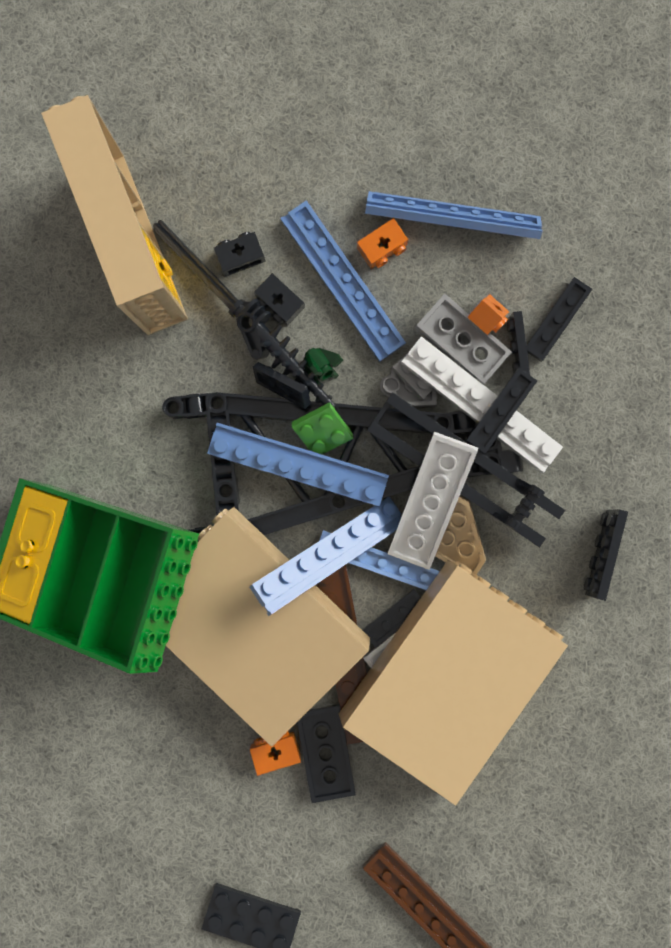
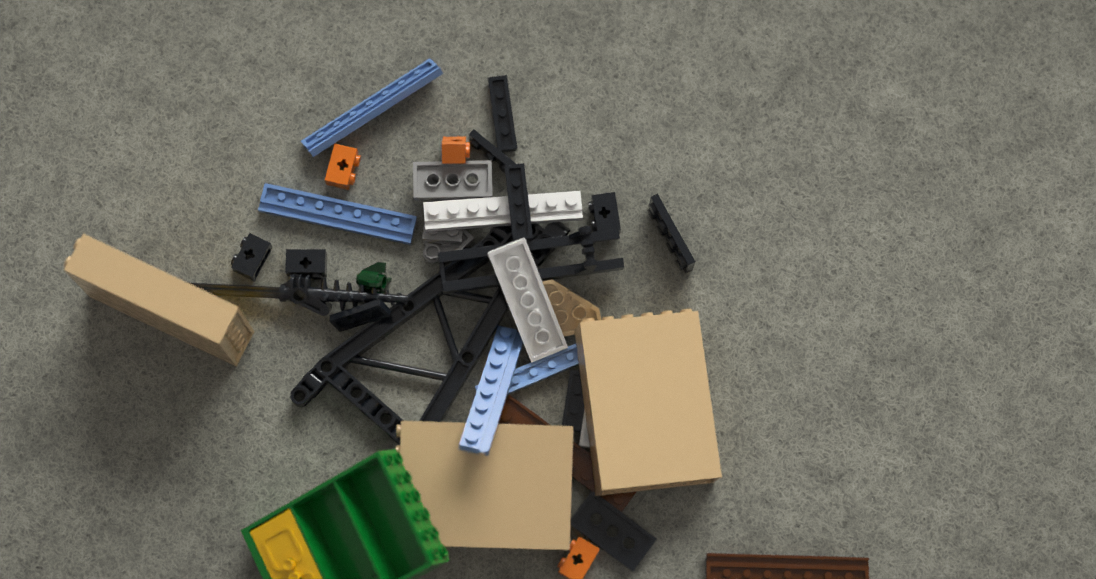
camera: 50 degrees left, 10 degrees down
medium blue plate [207,423,389,507] -> none
bright green plate [291,402,353,455] -> none
none -> black brick [588,192,621,234]

